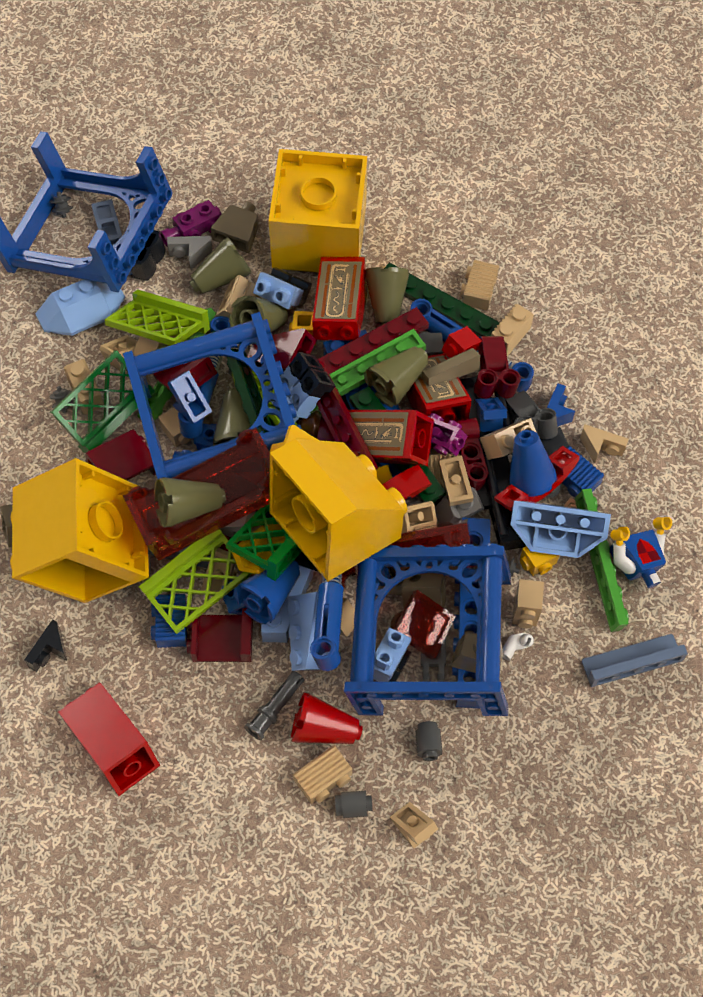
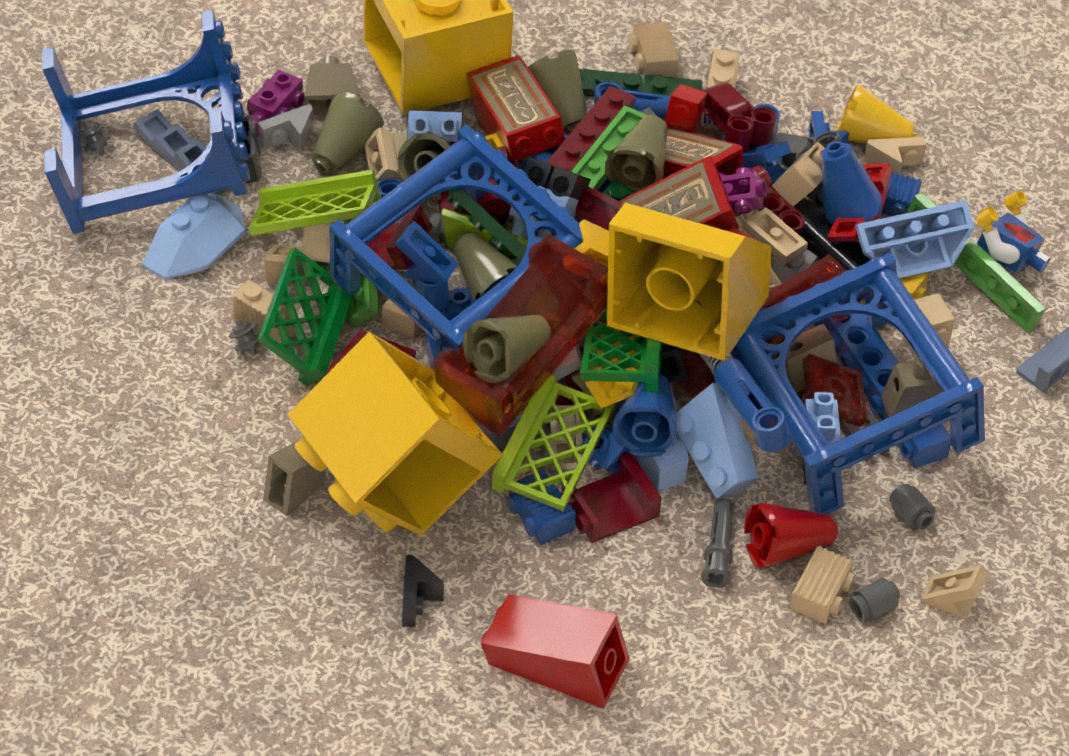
camera: 30 degrees left, 15 degrees down
dark tan piece [422,348,480,386] -> none
none -> yellow cone [835,84,918,144]

